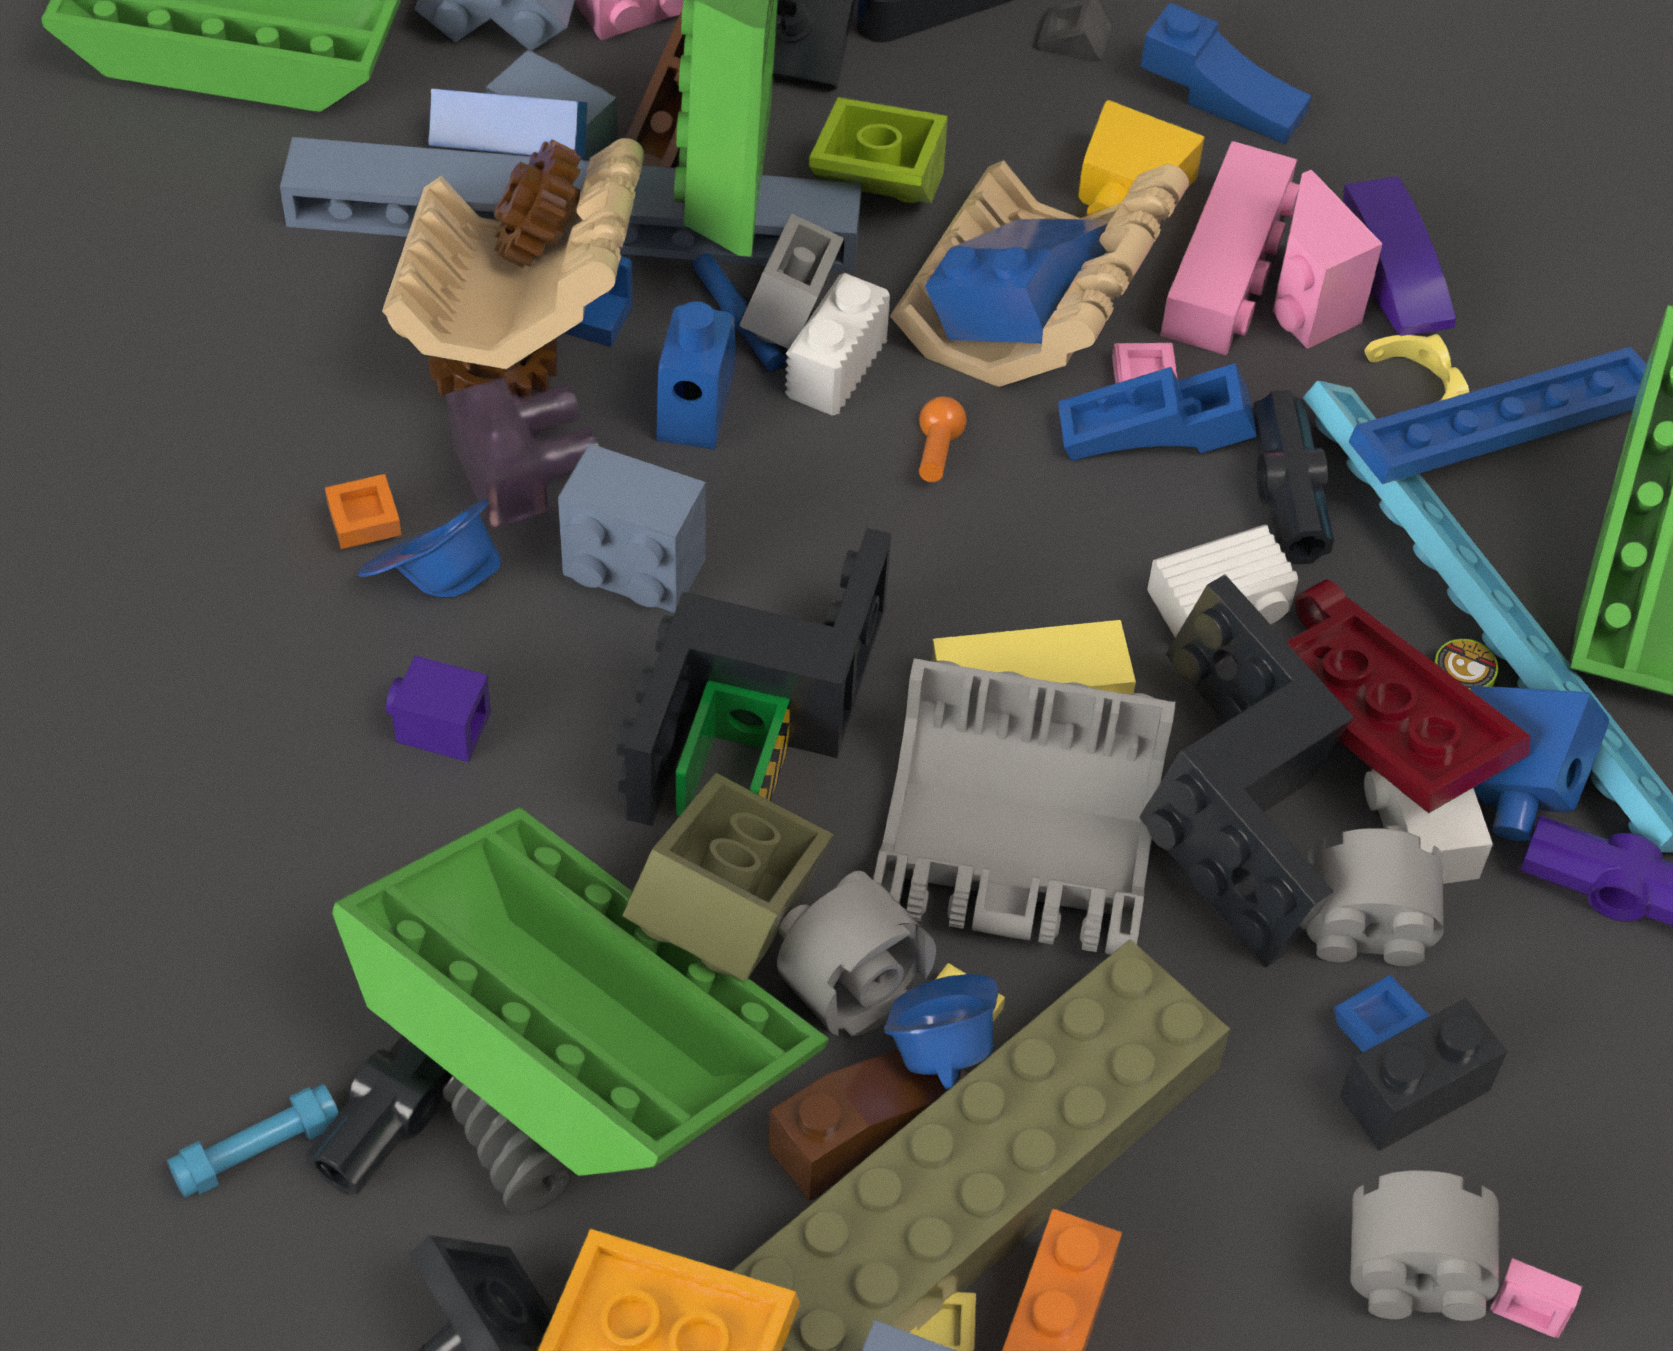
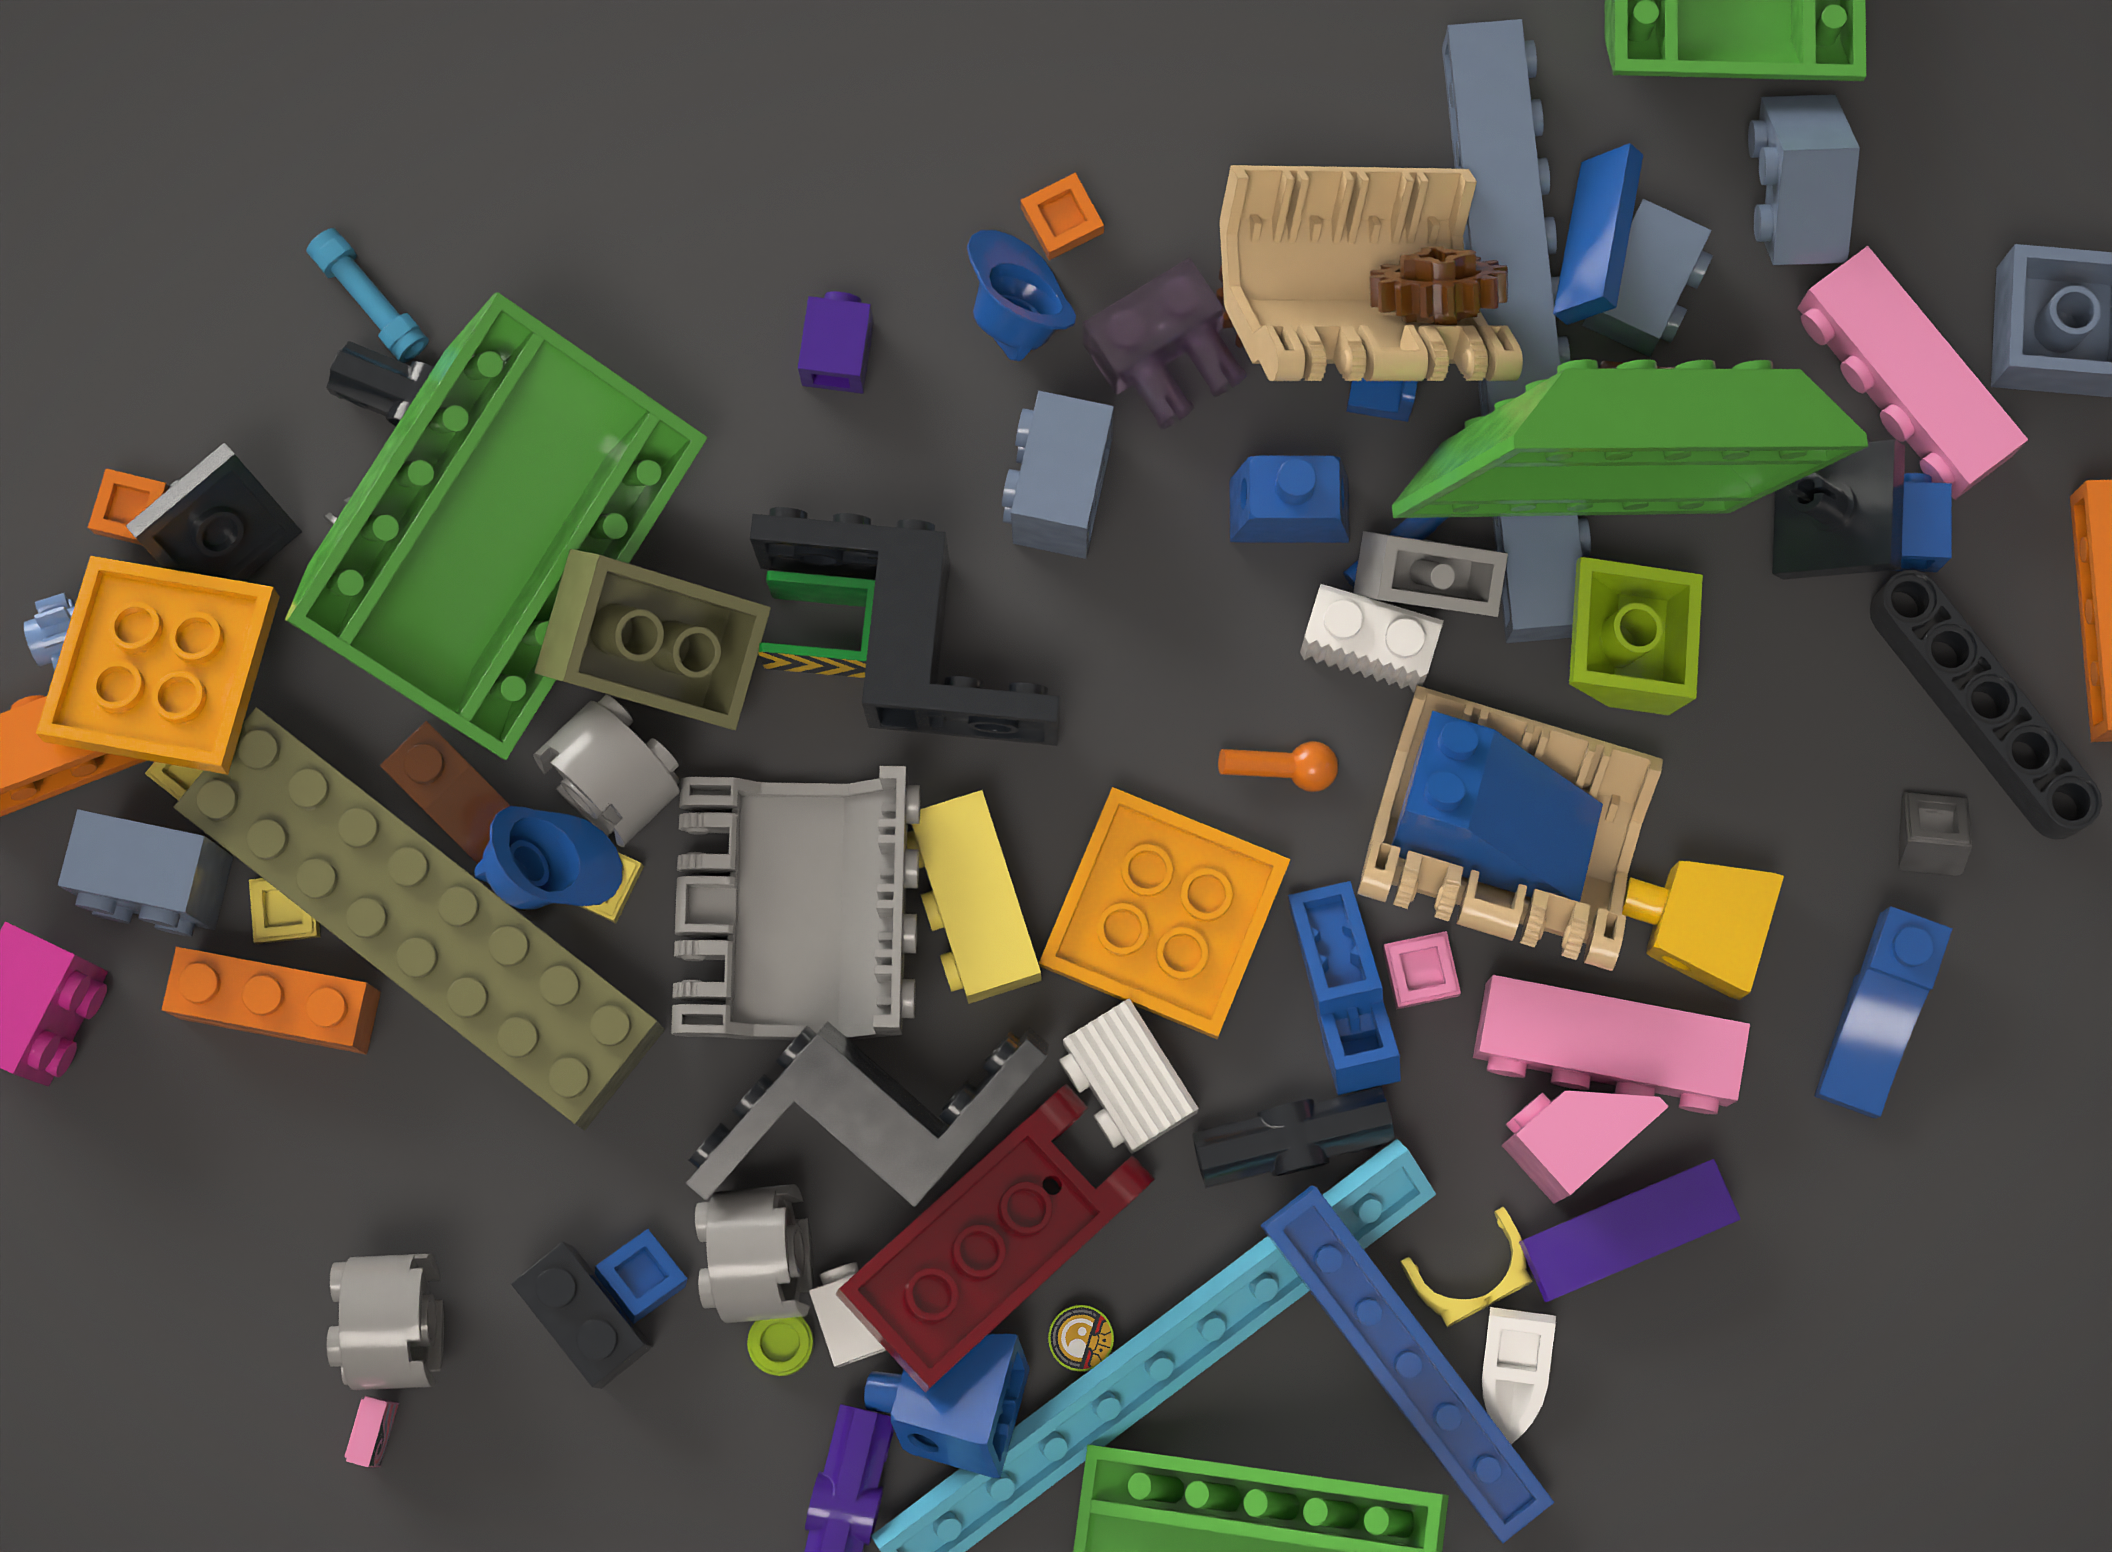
camera: 85 degrees right, 25 degrees up
none -> lime tile [747,1317,814,1376]
none -> light orange plate [1039,787,1290,1039]
none -> white plate [1482,1307,1556,1444]

